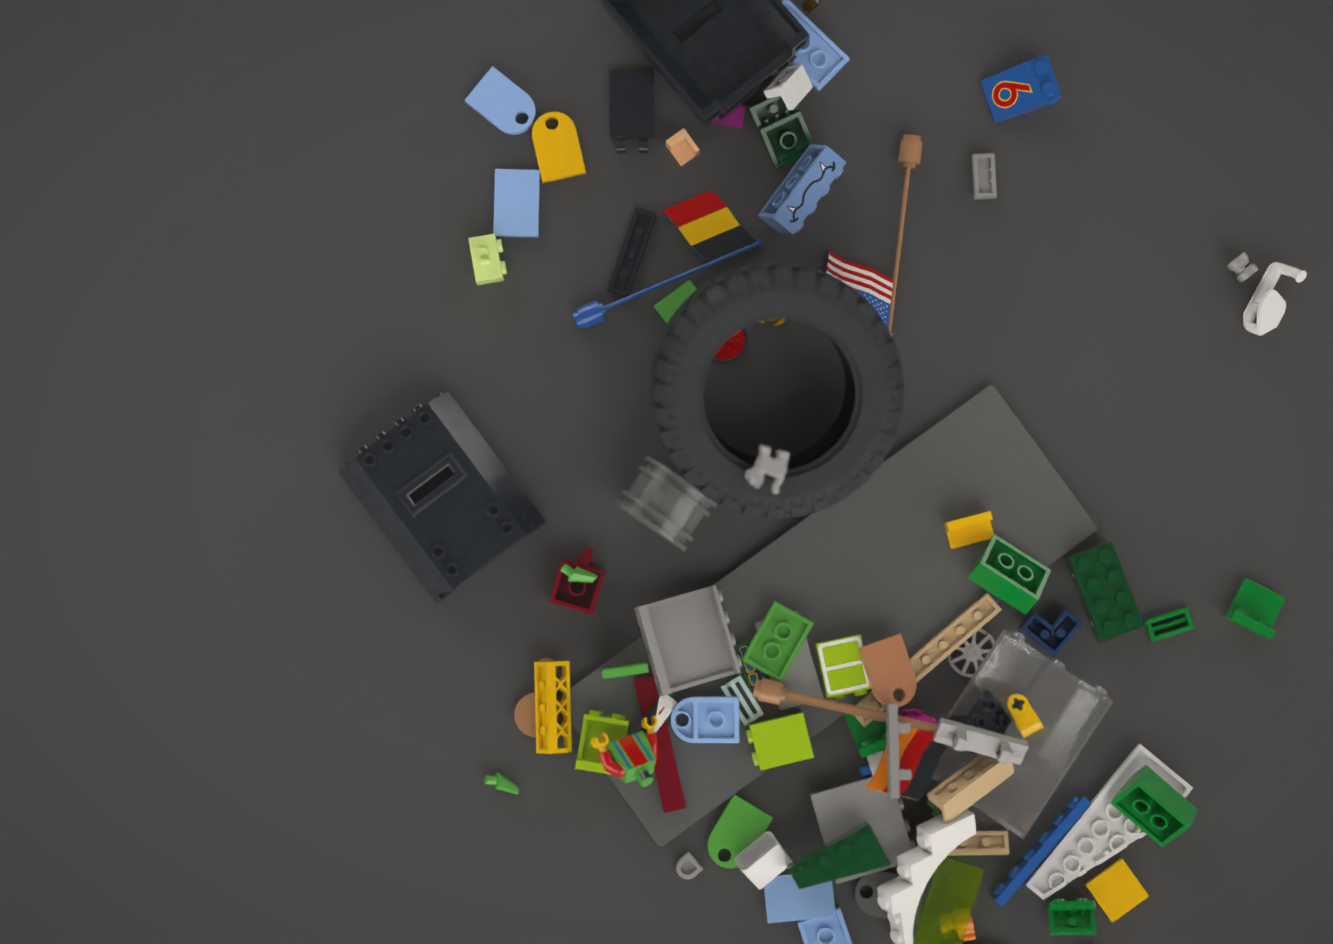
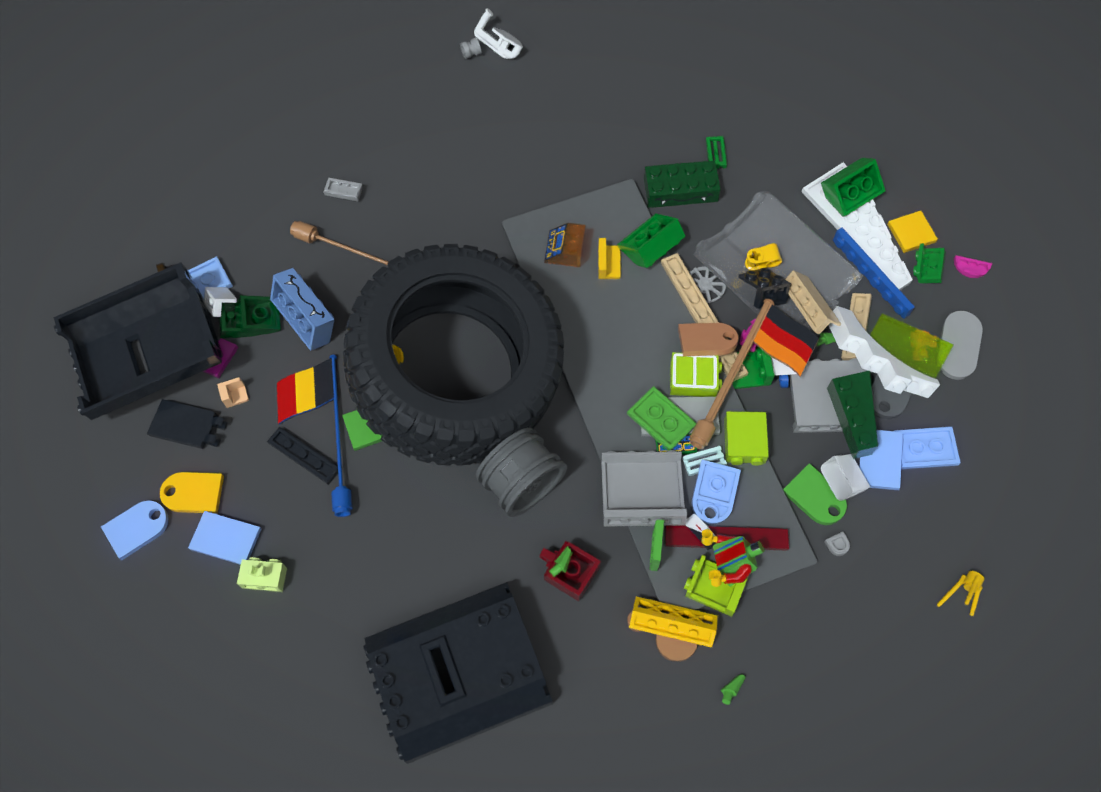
camera: 70 degrees left, 20 degrees down
light grey animal [745,445,790,494] -> none
light grey hinge [886,704,912,799] -> none
light grey hinge [933,718,1029,765] -> none
blue slope [980,55,1062,123] -> none
dark blue brick [1019,608,1083,658] -> none
green bracket [1224,578,1285,639] -> none
none -> clear orange slope [544,223,586,267]

